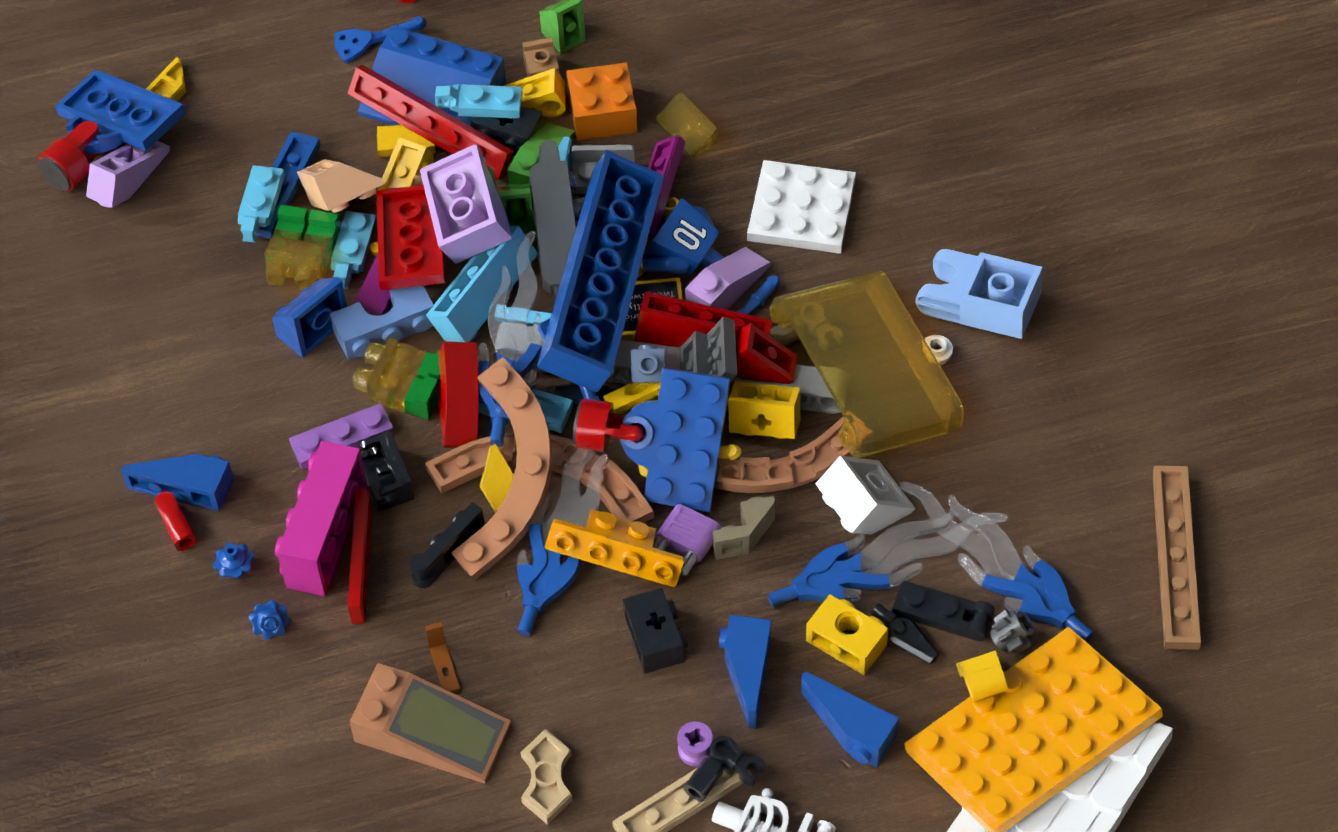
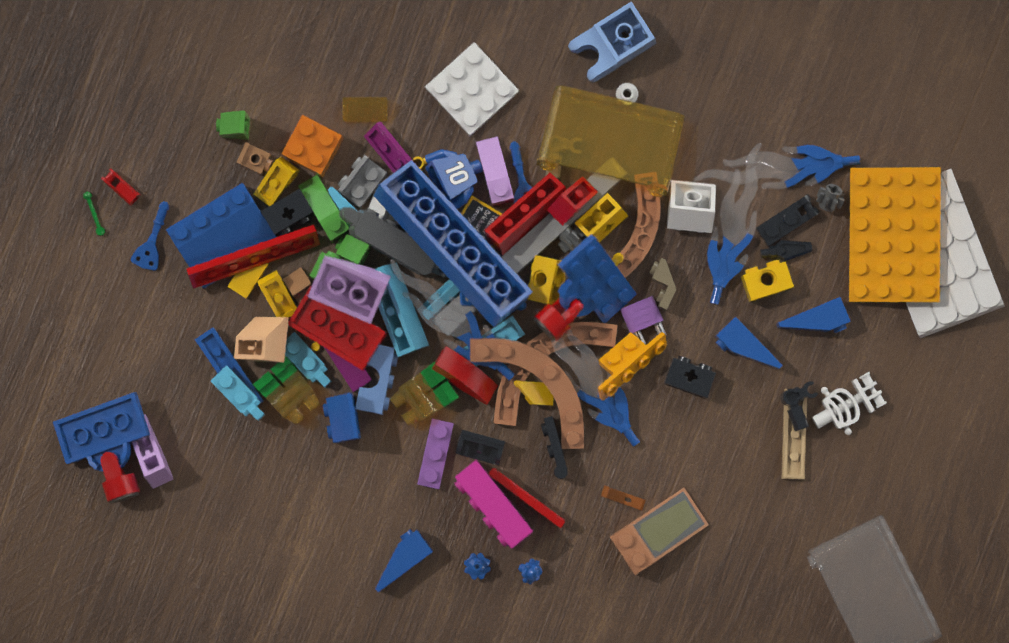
camera: 55 degrees left, 30 degrees up
yellow tile [146,57,186,101] -> none
red bar [155,491,197,551] -> none
medium azure hinge [435,84,523,118] -> none
tan tile [521,729,573,825] -> none
sand blue bracket [631,345,665,383] -> none
medium lavender wheel [677,721,713,766] -> none
dark grey slope [680,317,737,380] -> none
yellow plate [956,650,1008,702] -> none
medium nougat plate [1152,466,1201,650] -> none

